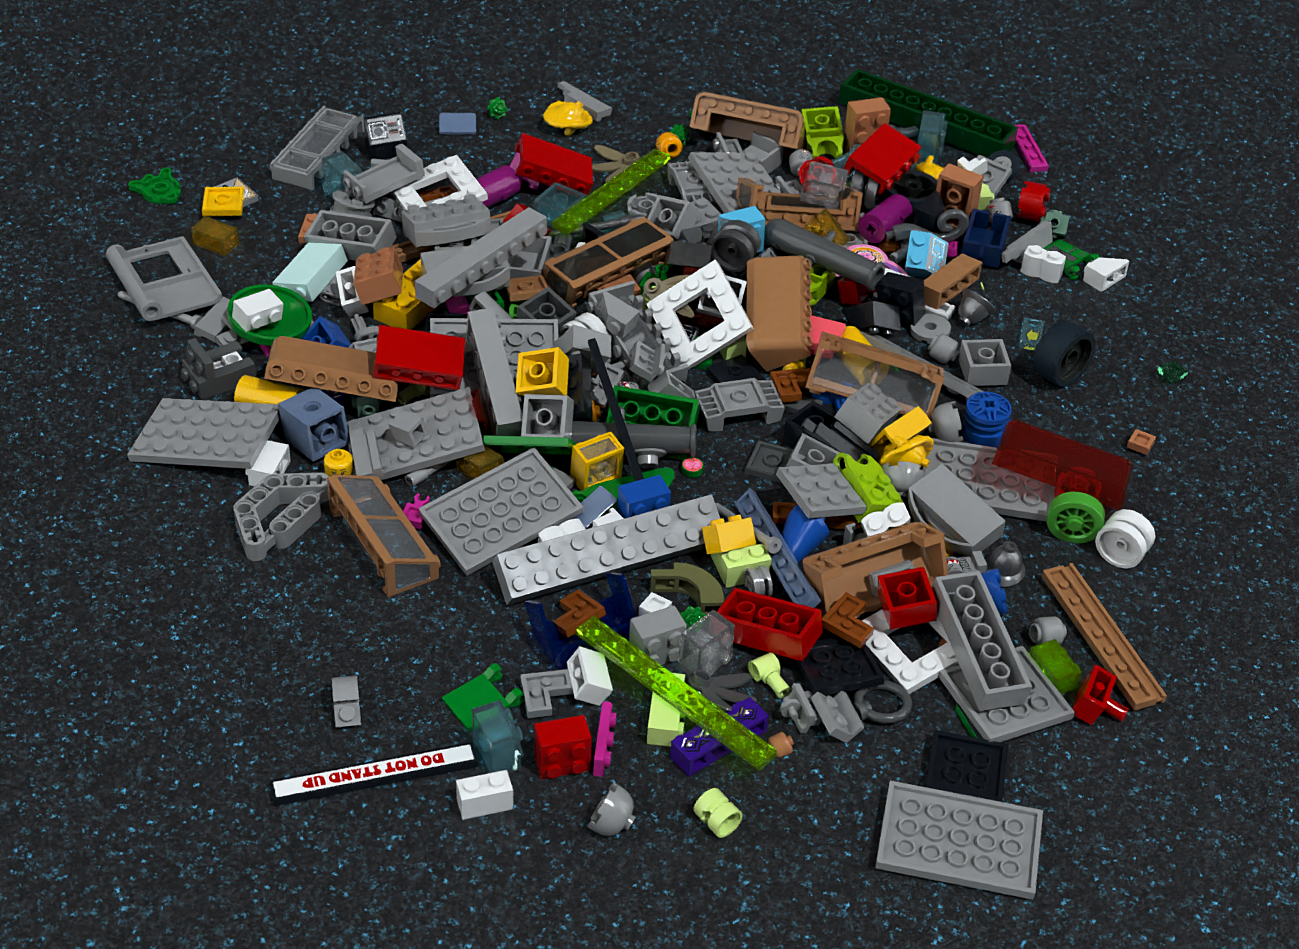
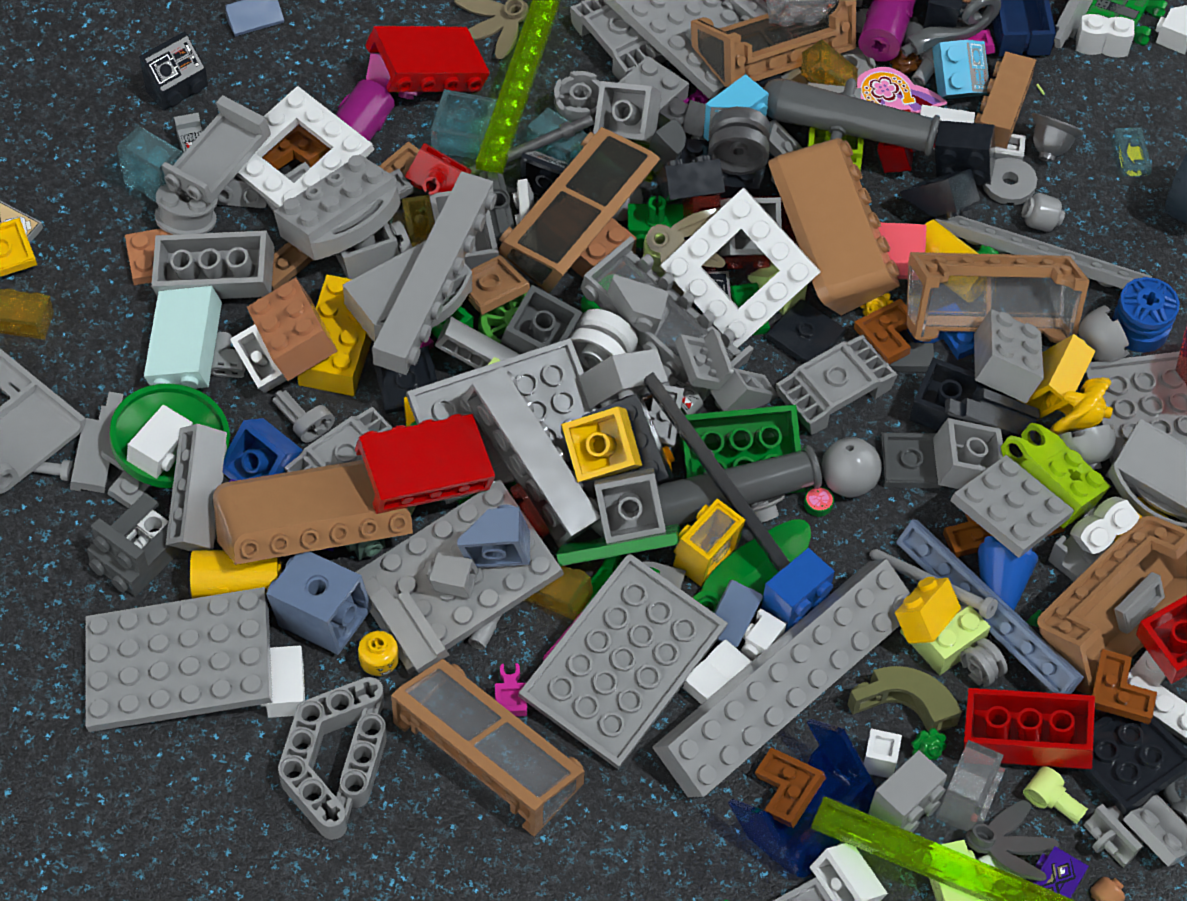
camera: 20 degrees left, 15 degrees up
light grey window [270,106,364,190] -> none
light grey brick [958,339,1011,386] -> none
none -> light grey brick [166,424,227,551]
none -> sand blue slope [457,505,530,568]
none -> light grey piece [821,437,881,498]

